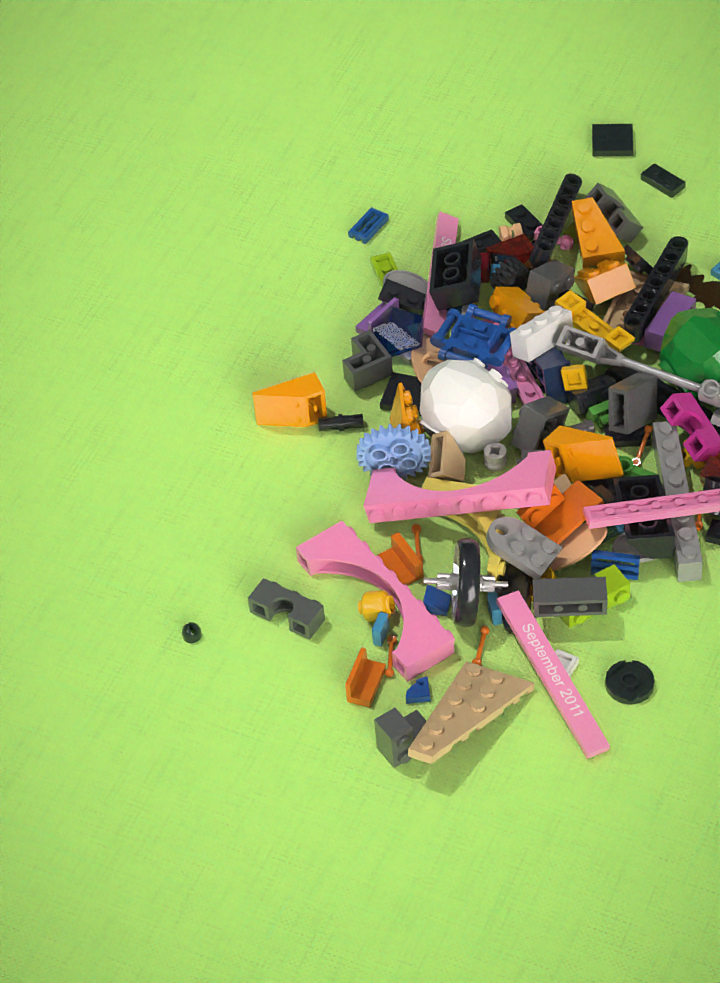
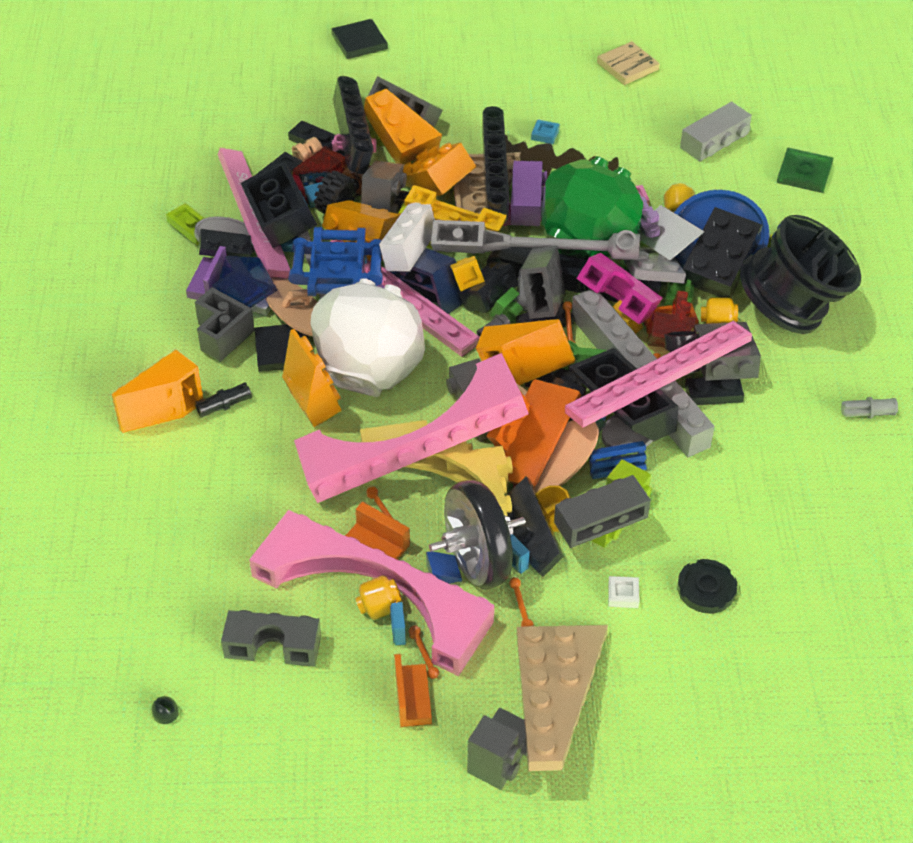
camera: 30 degrees left, 0 degrees up
blue tile [348,207,389,244] -> none
light blue gear [356,424,431,480] -> none
blue tile [406,677,430,704] -> none
tan slope [428,431,466,482] -> none
white wheel [484,442,507,471] -> none
light grey plate [486,517,563,579] -> none
bright pink tile [496,590,610,759] -> none
dark grey brick [511,396,570,450] -> none
black plate [624,244,653,275] -> none
black plate [641,163,686,198] -> none

